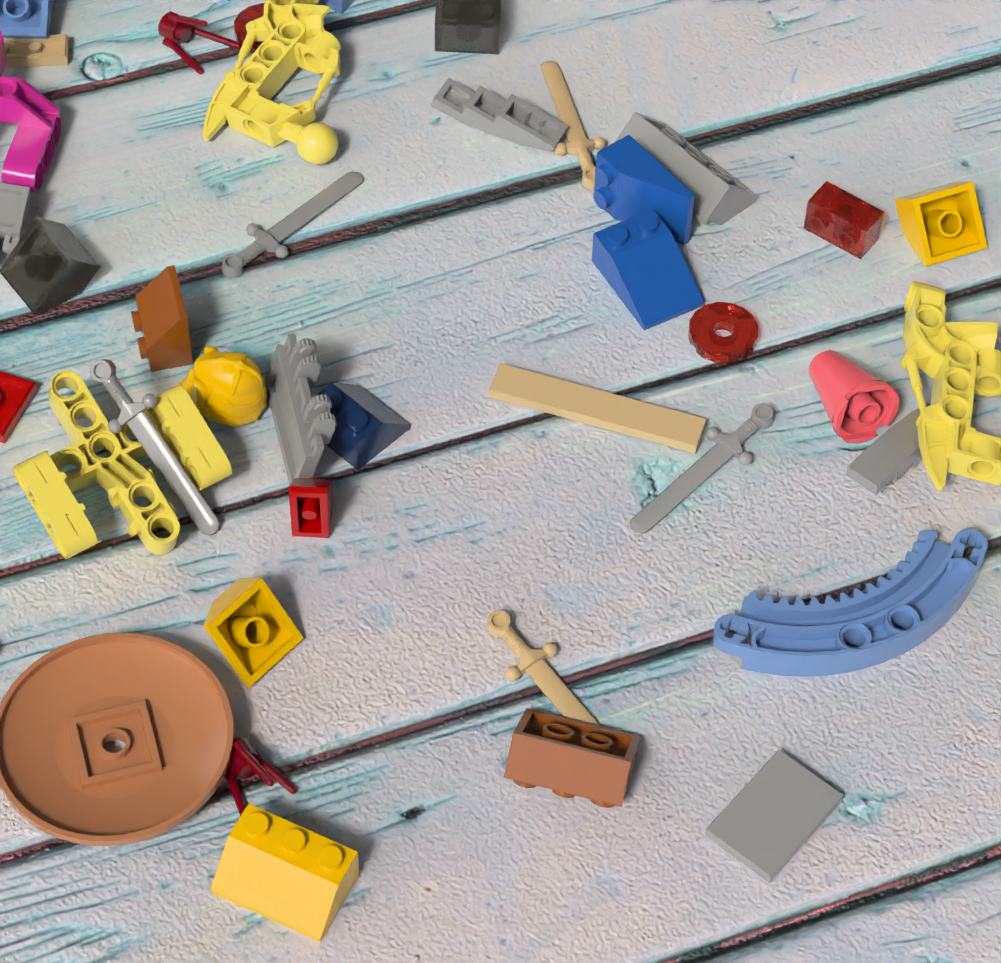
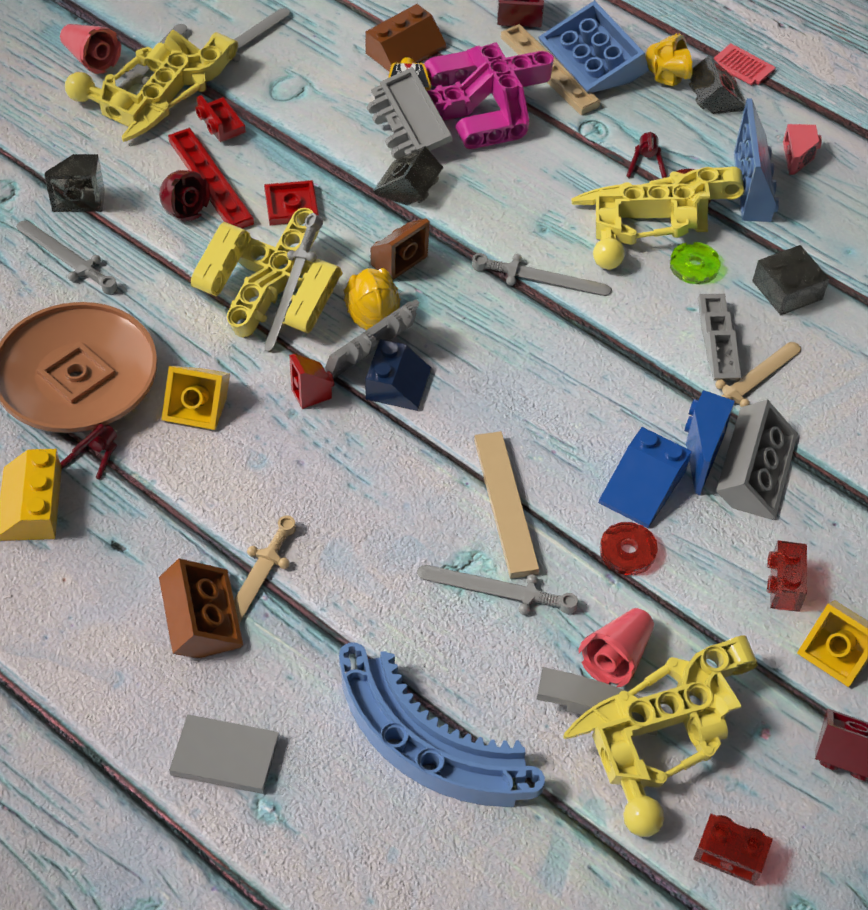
camera: 60 degrees right, 0 degrees up
none -> clear neon green tile [670,242,721,284]

